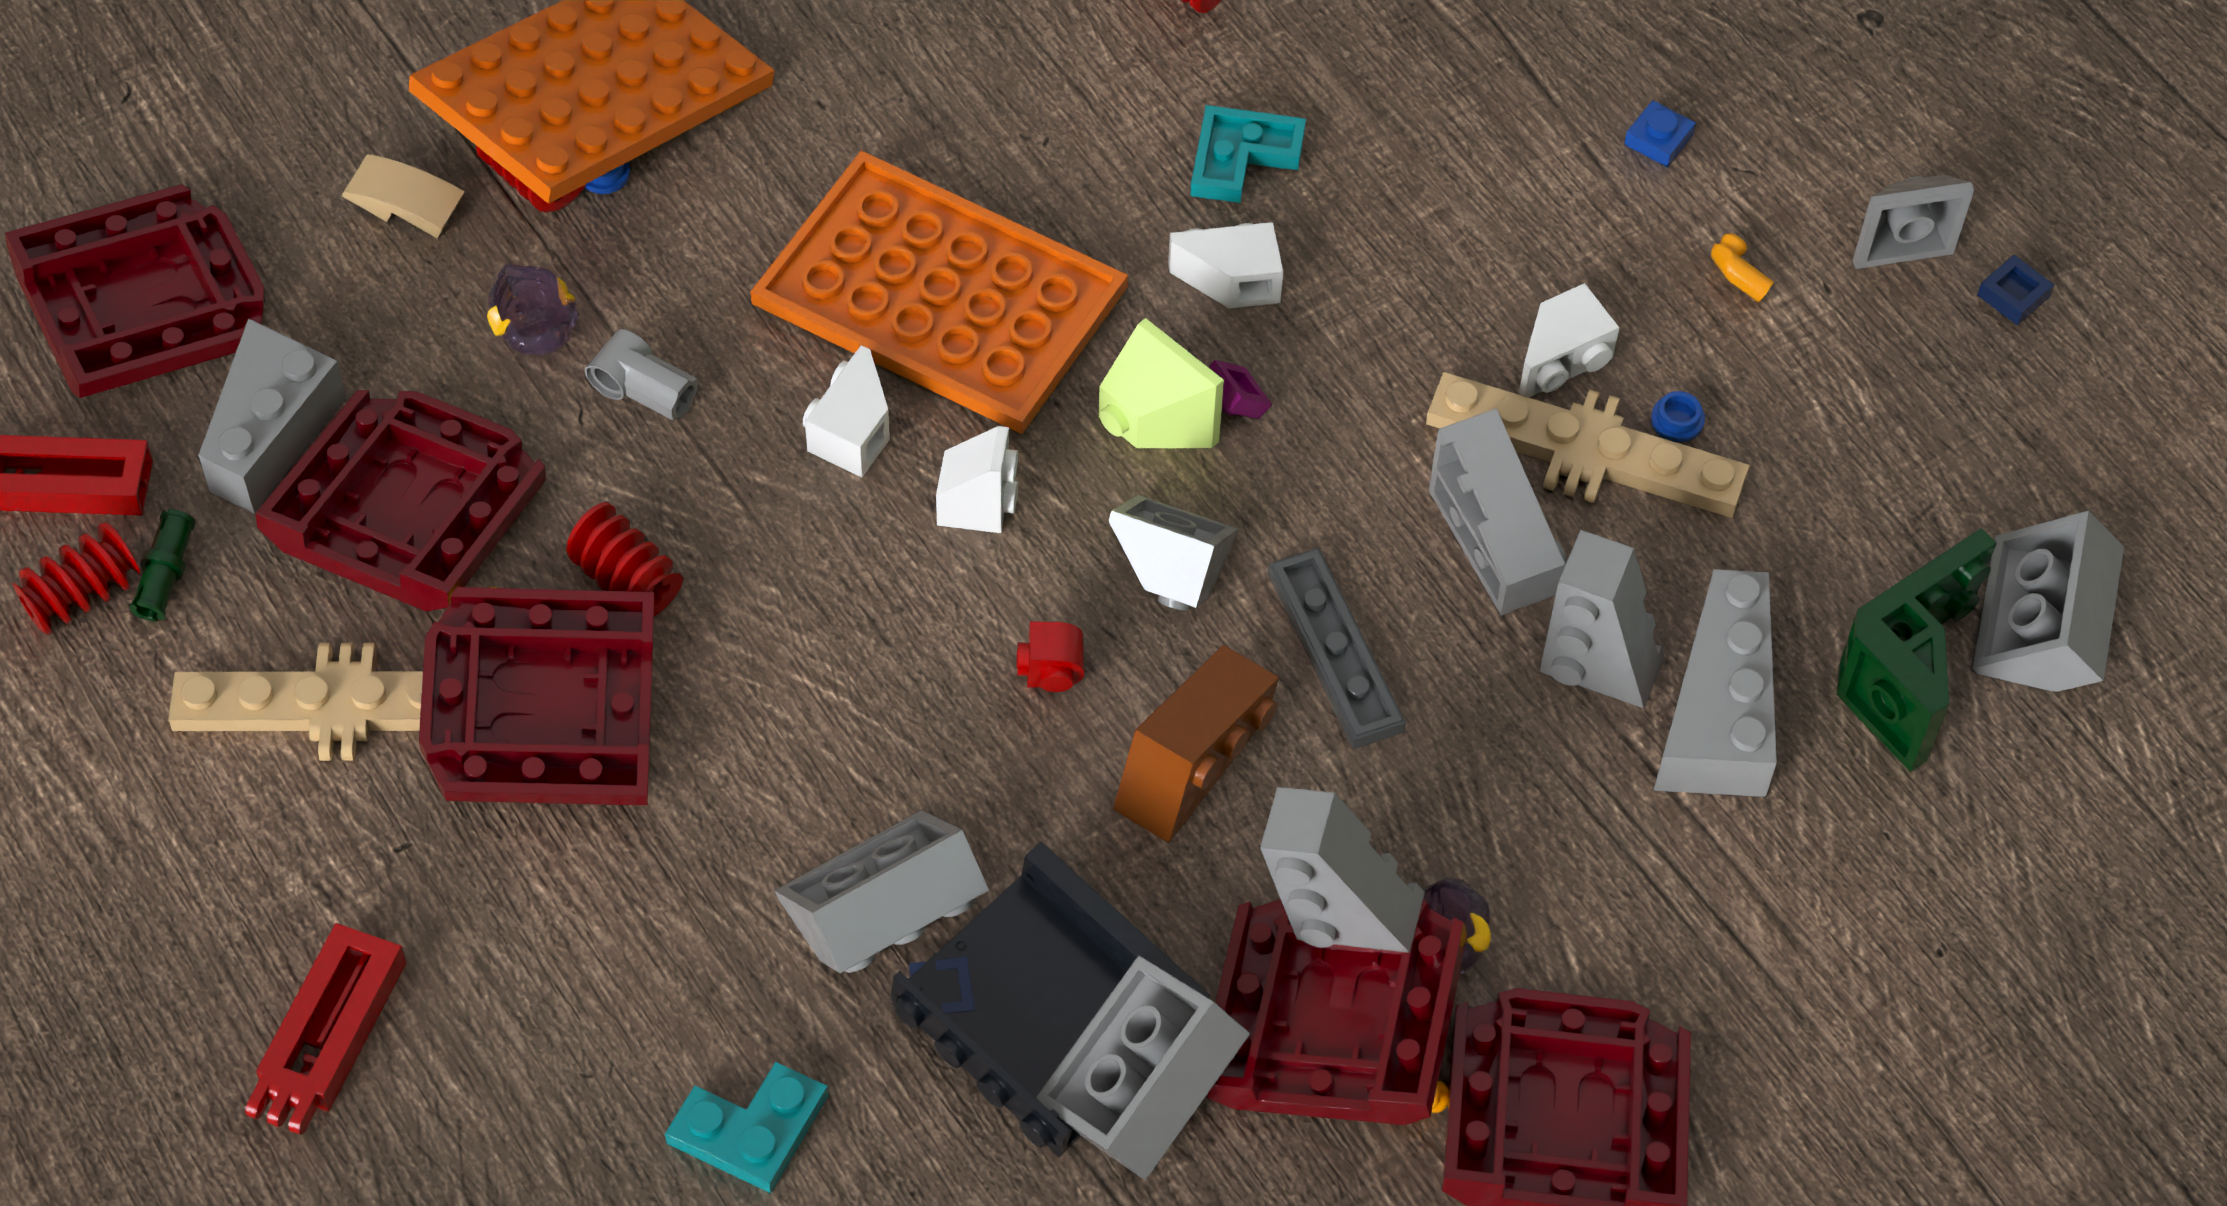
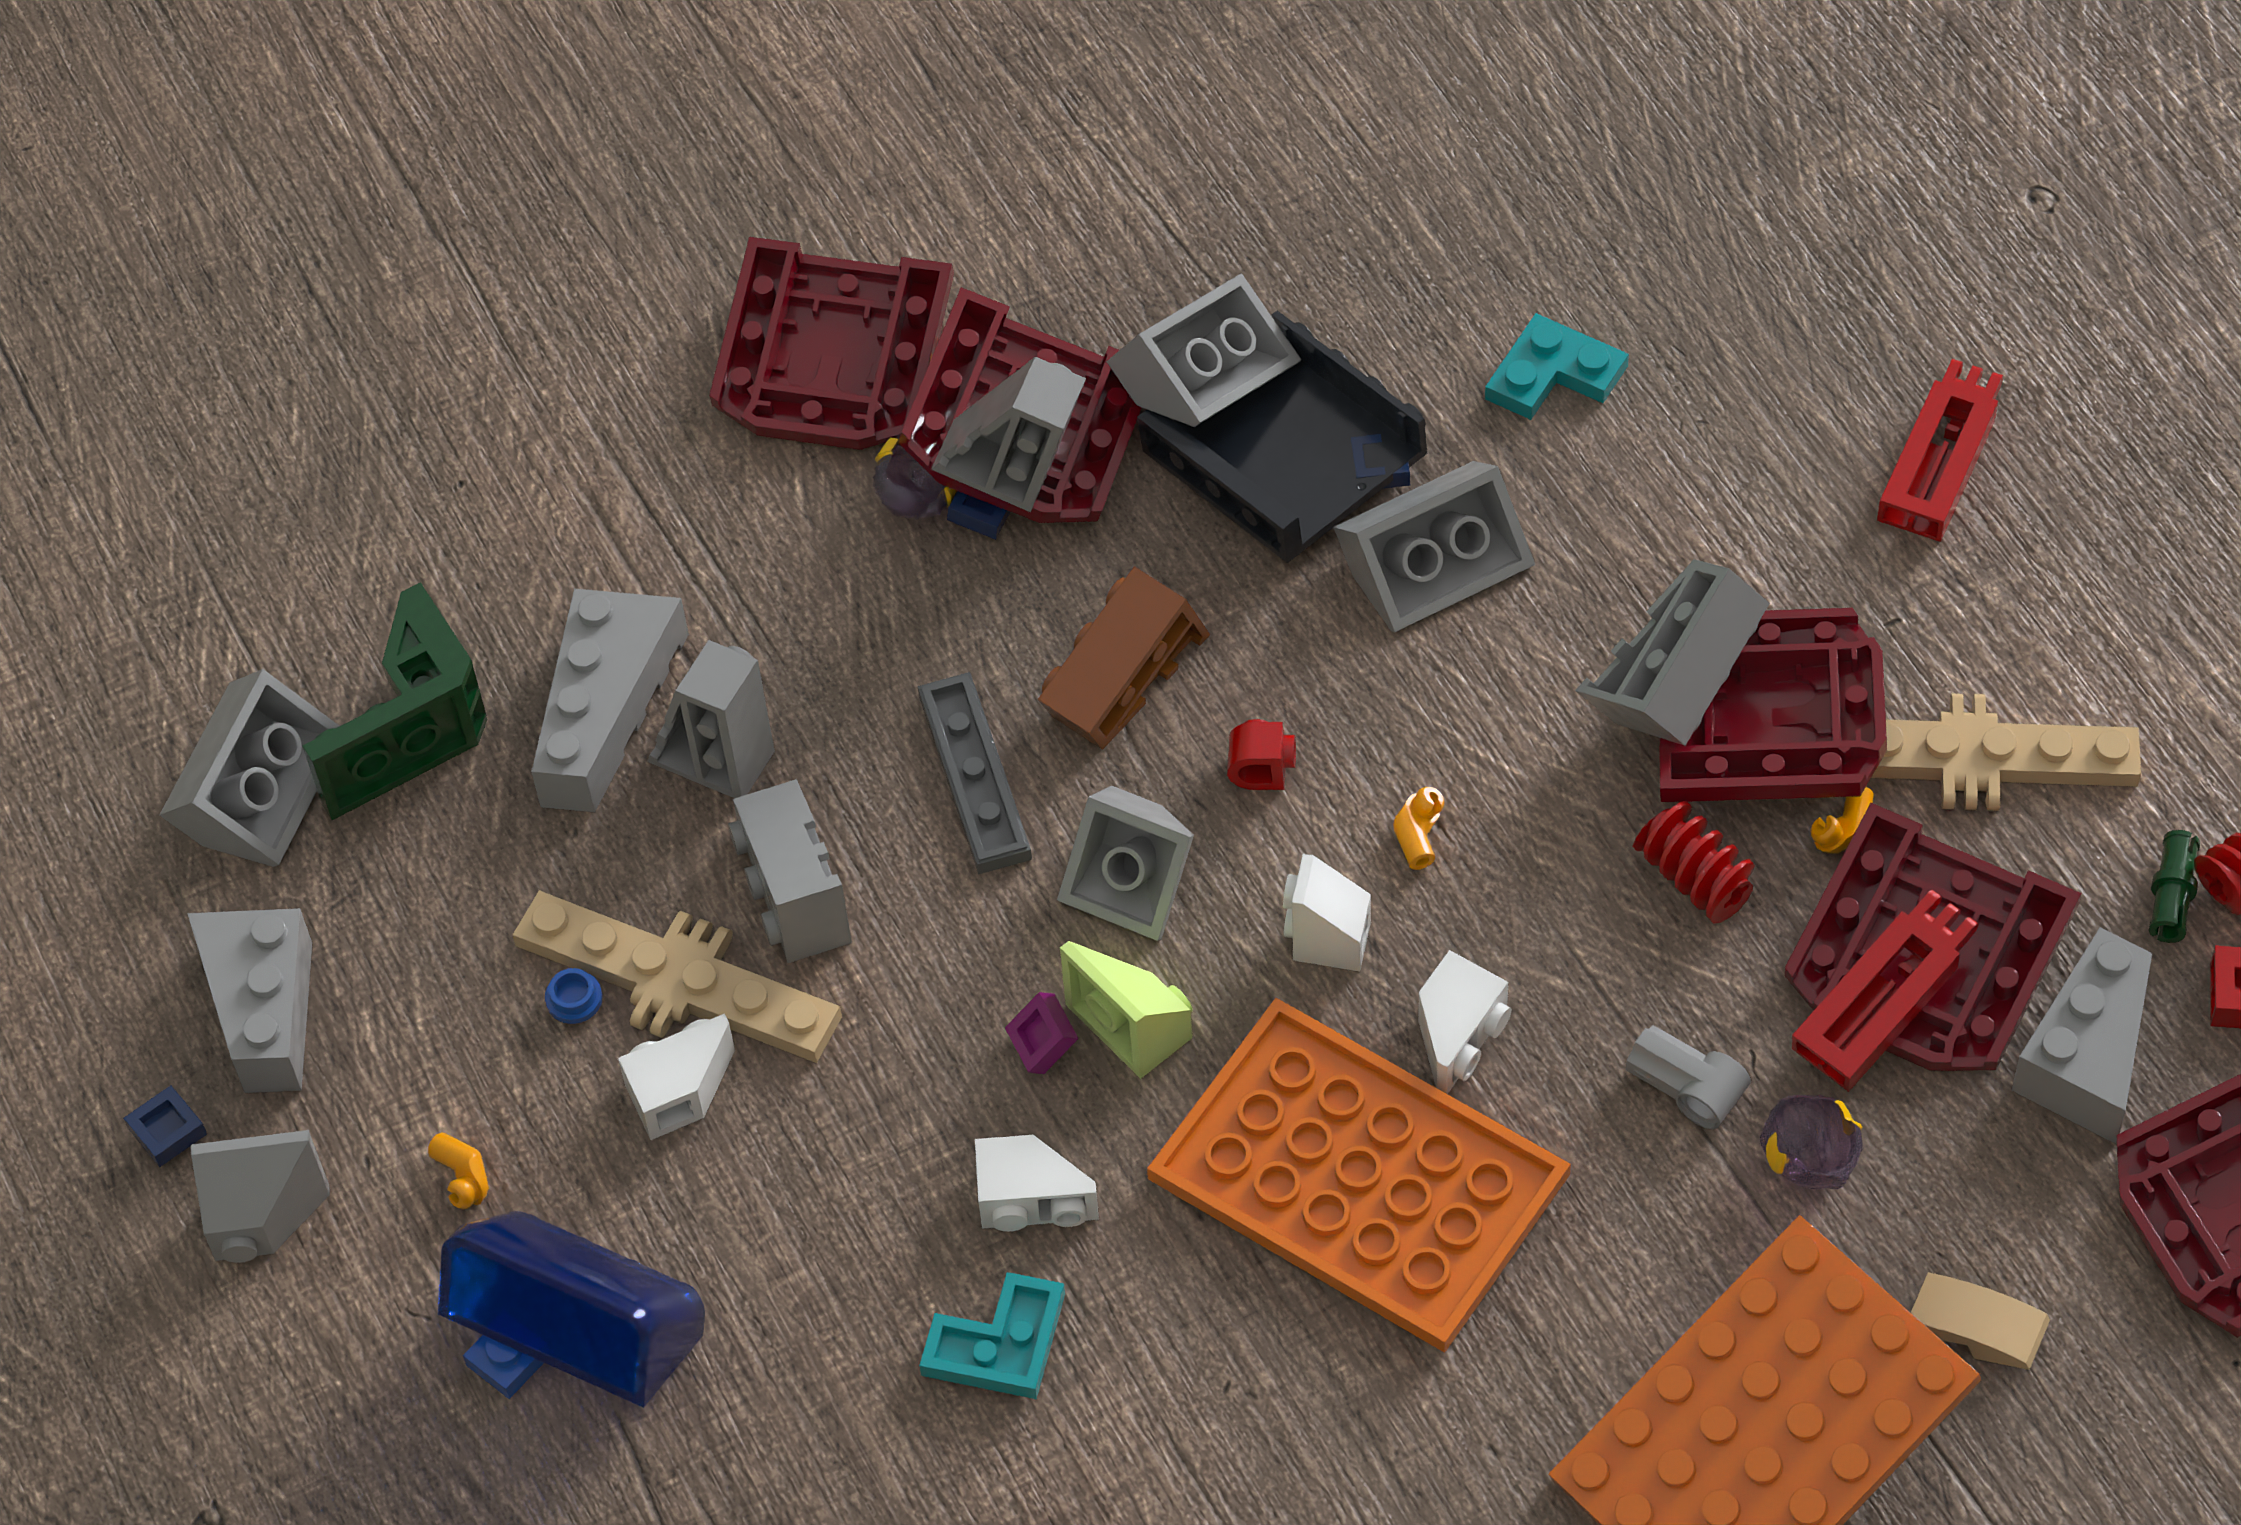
camera: 170 degrees left, 0 degrees up
none -> light grey wedge [187,908,312,1093]
none -> clear blue windscreen [438,1211,705,1408]
none -> light orange arm [1393,787,1444,870]
none -> light grey wedge [1575,559,1770,745]
none -> red hinge [1792,890,1979,1092]

